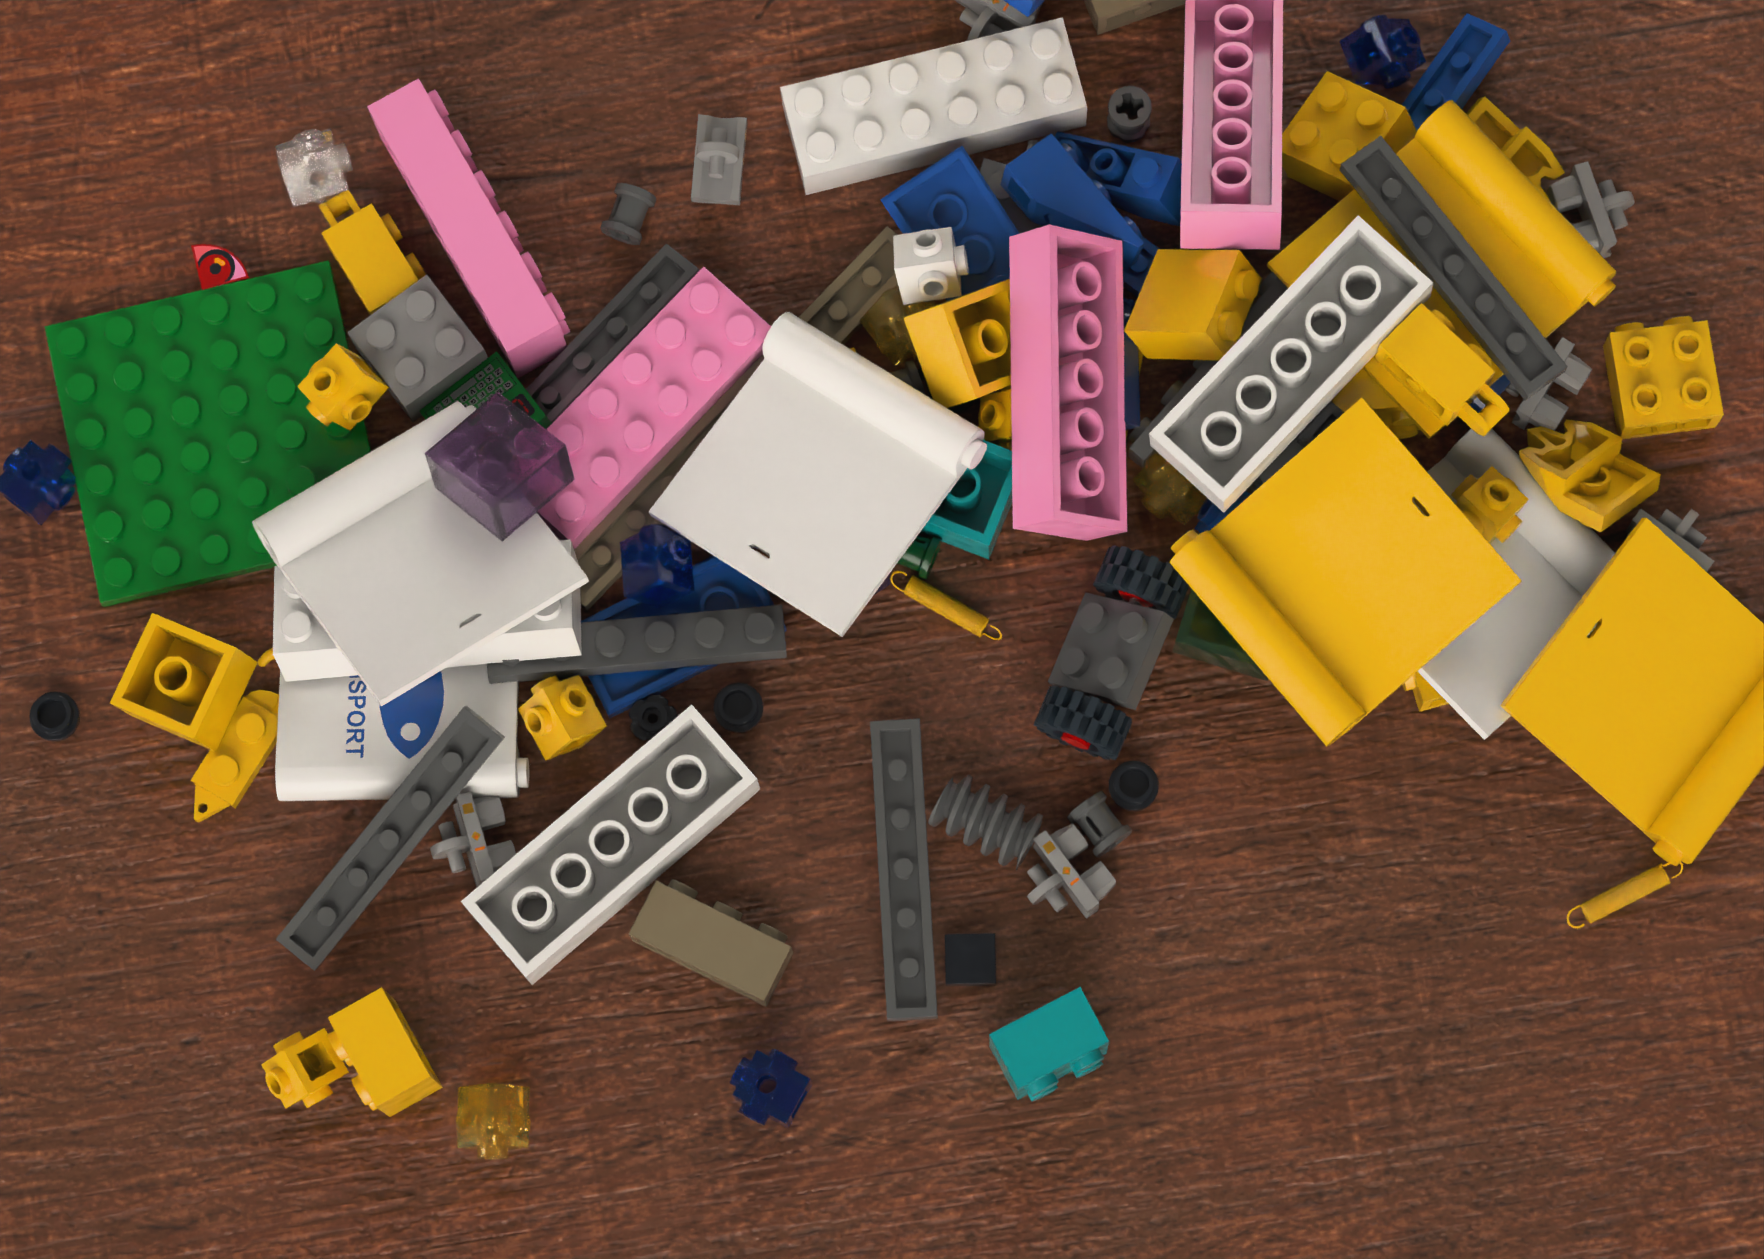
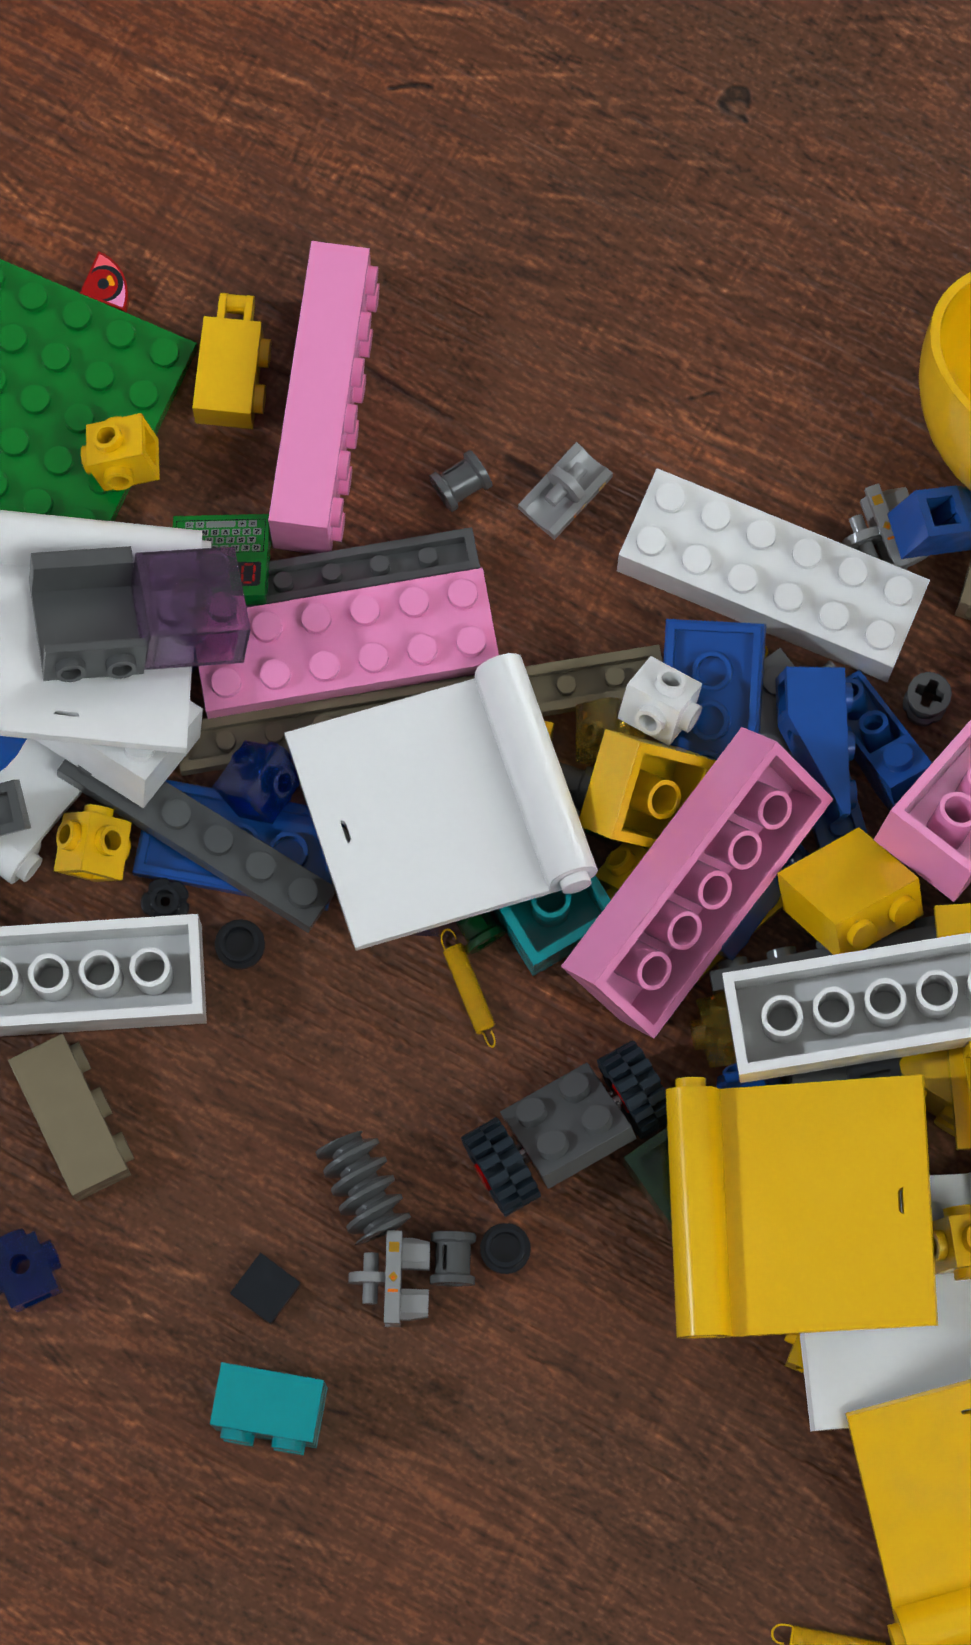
camera: 30 degrees right, 0 degrees up
clear brick [275,128,354,207] -> none
light grey brick [348,275,488,422] -> none
dark grey plate [870,718,938,1022] -> none
none -> dark grey panel [29,546,147,682]

